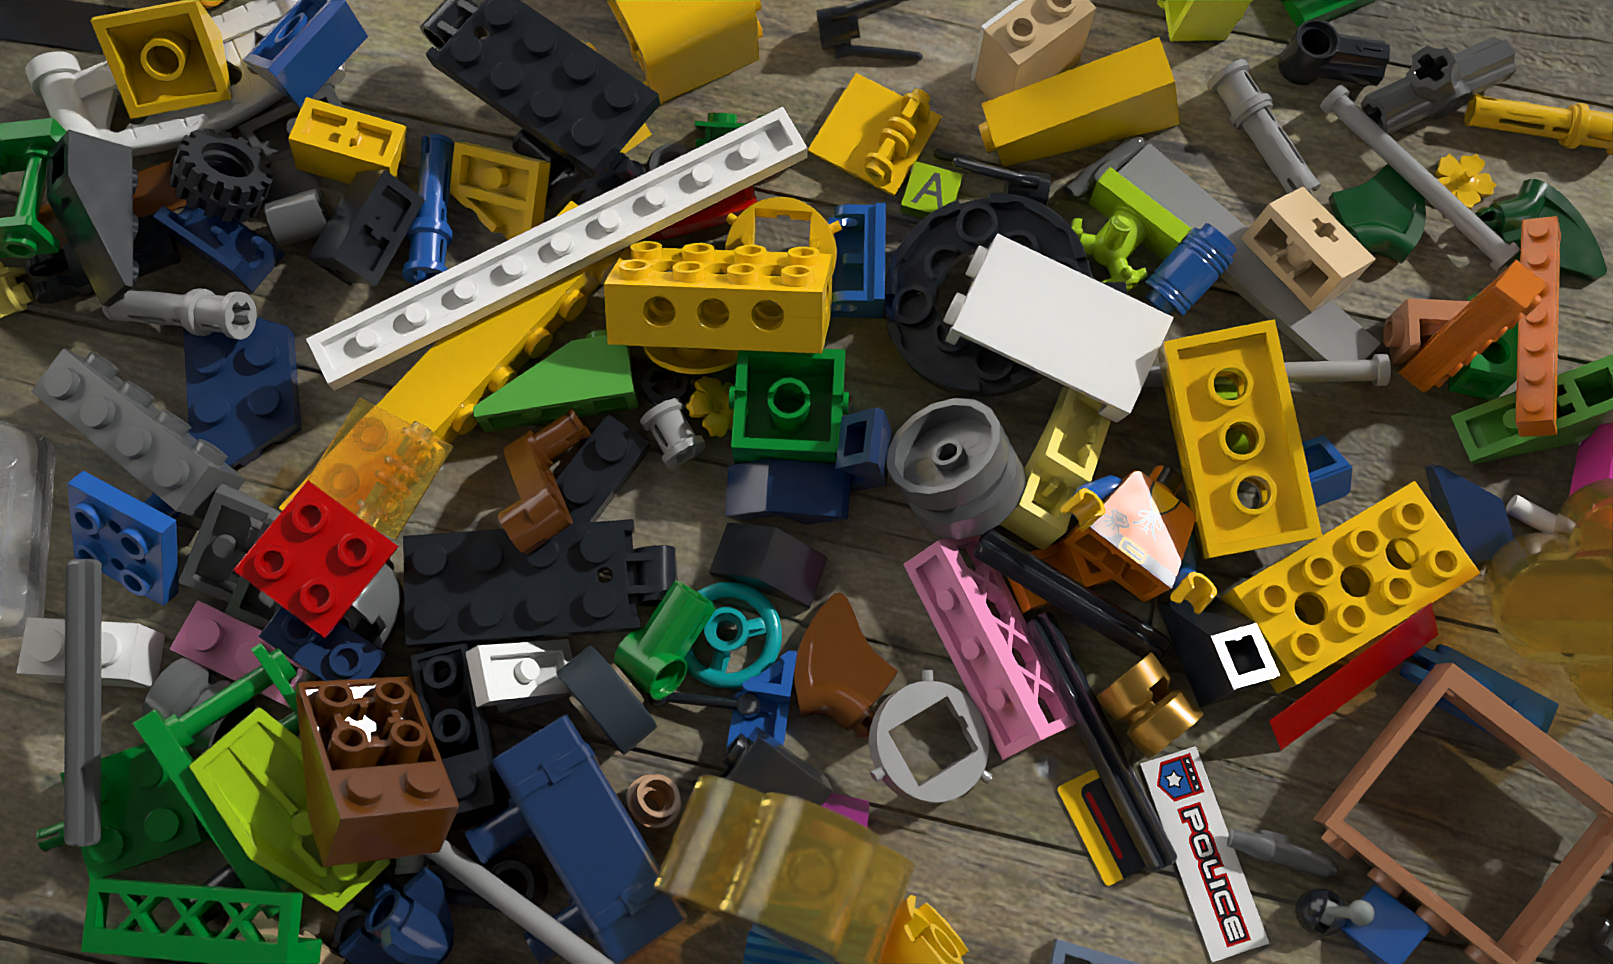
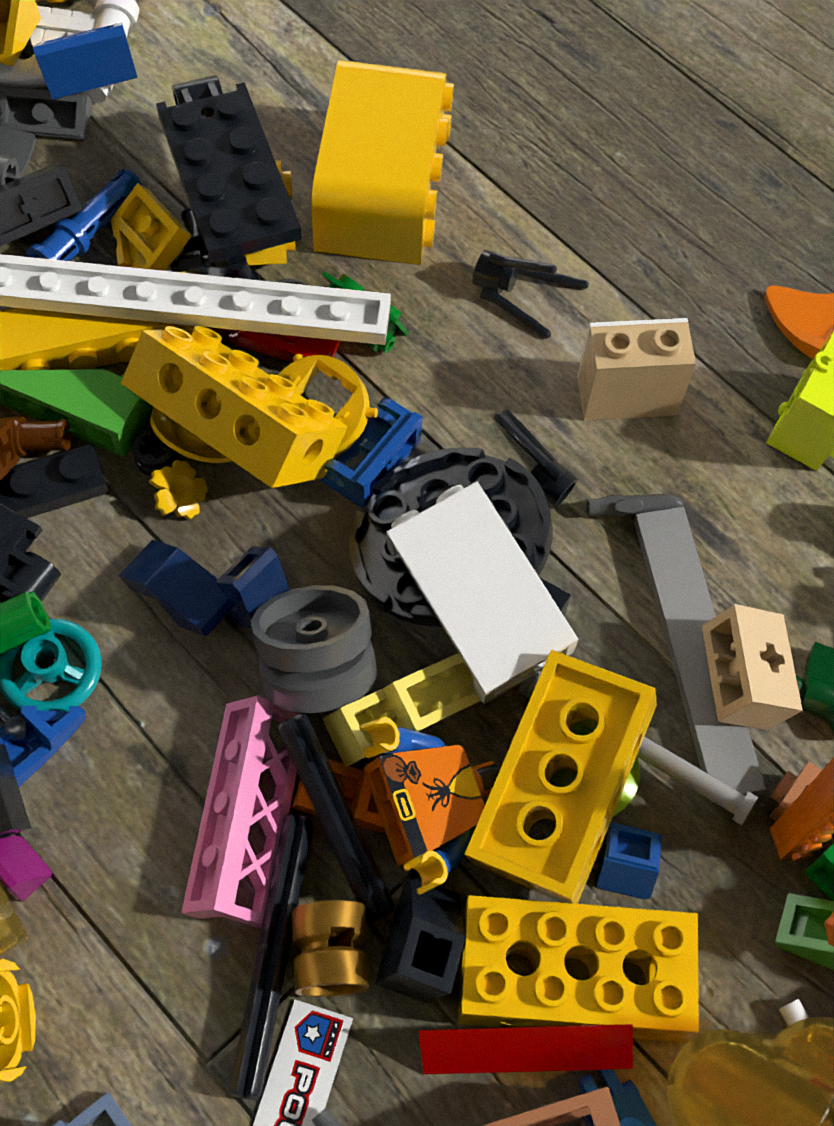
camera: 30 degrees right, 10 degrees down
yellow hinge [288,97,407,184] -> none
light grey bush [640,398,706,468] -> none
black slope [709,523,828,609] -> none
green brick [729,349,849,464] -> none
reddish brown arm [794,592,898,740] -> none
yellow hinge [808,73,942,197] -> none
light grey piece [869,670,992,805] -> none
lime tile [900,161,963,219] -> none
yellow slope [978,37,1180,167] -> none
sticker [1058,770,1145,886] -> none
lime piece [1071,167,1192,292] -> none
blue head [1144,223,1237,317] -> none
light grey pin [1207,59,1321,195] -> none
dark blue slope [1425,464,1517,564] -> none

